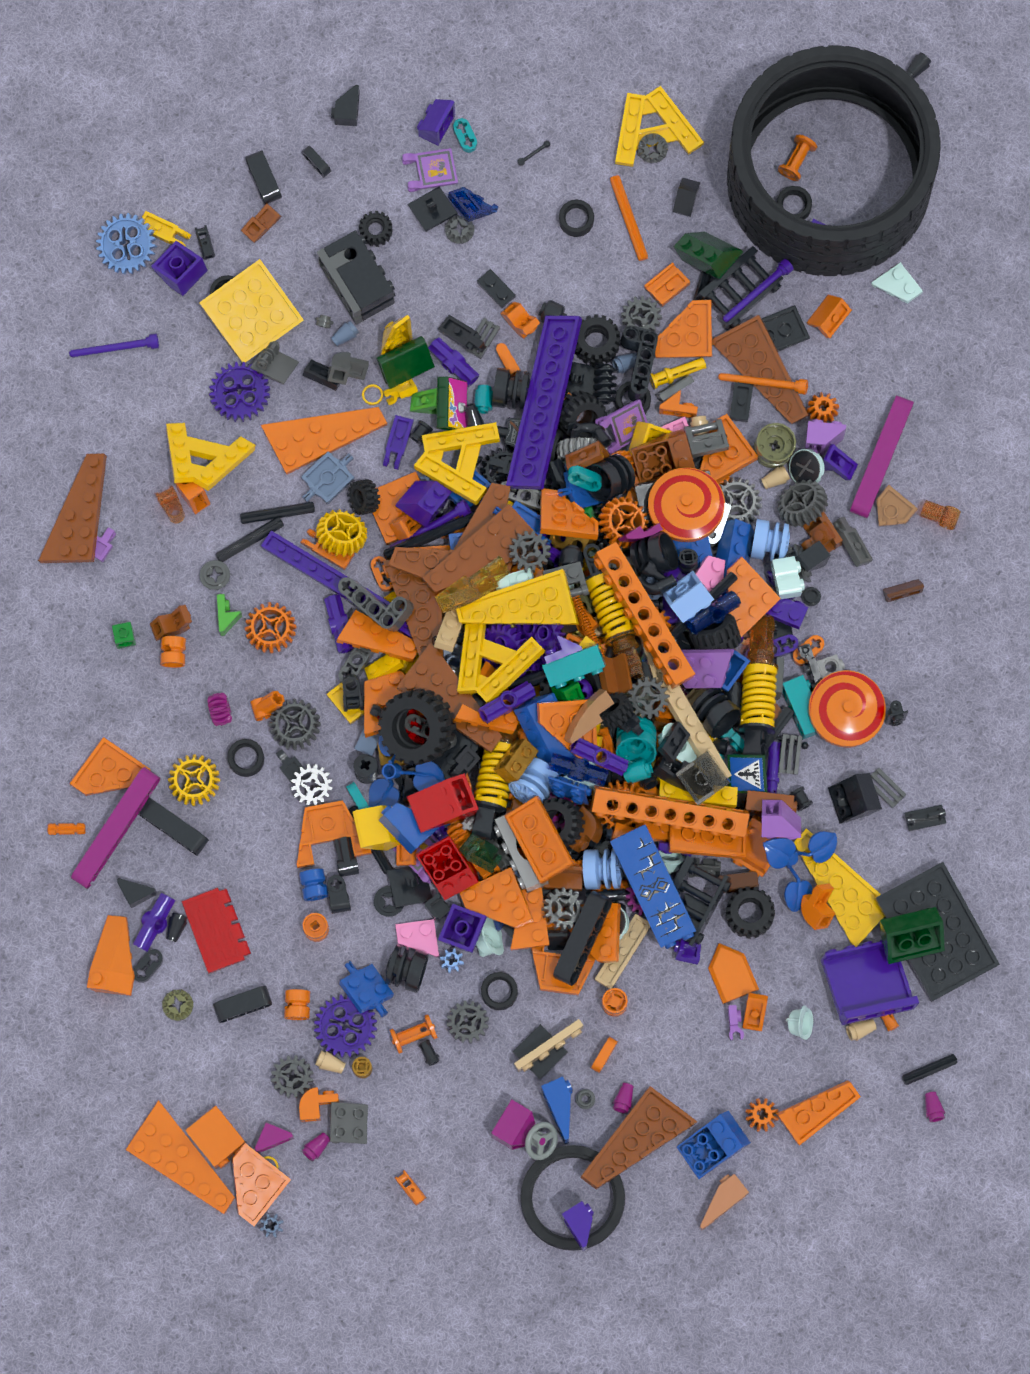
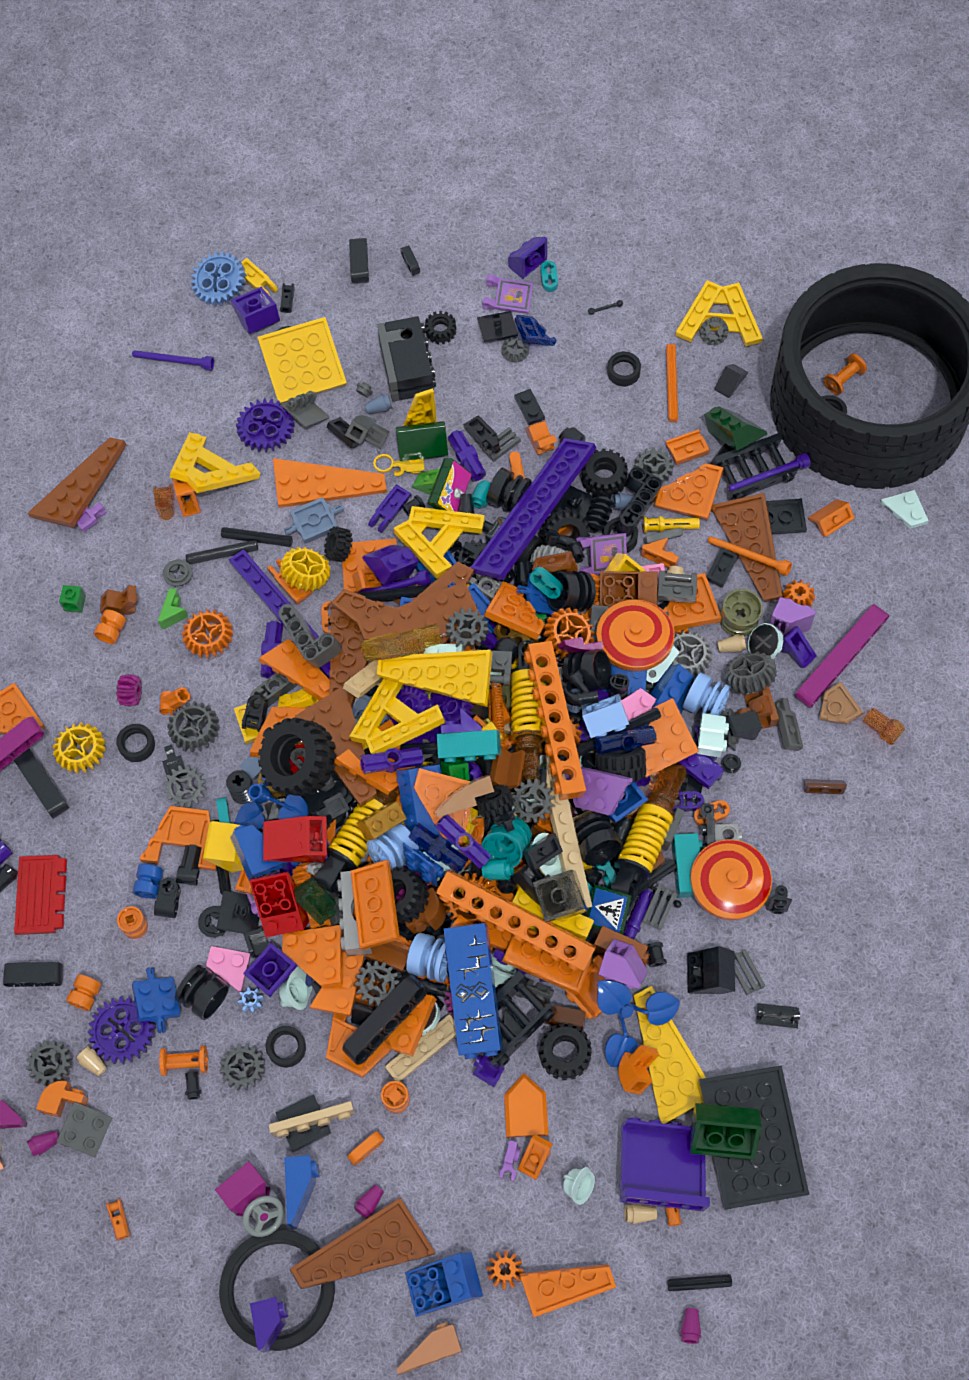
camera: 20 degrees right, 10 degrees down
dark orange slope [241,203,282,243] -> none
black slope [331,85,360,126] -> none
pearl gold wheel [352,1057,373,1079] -> none
dark grey plate [576,1089,595,1109] -> none

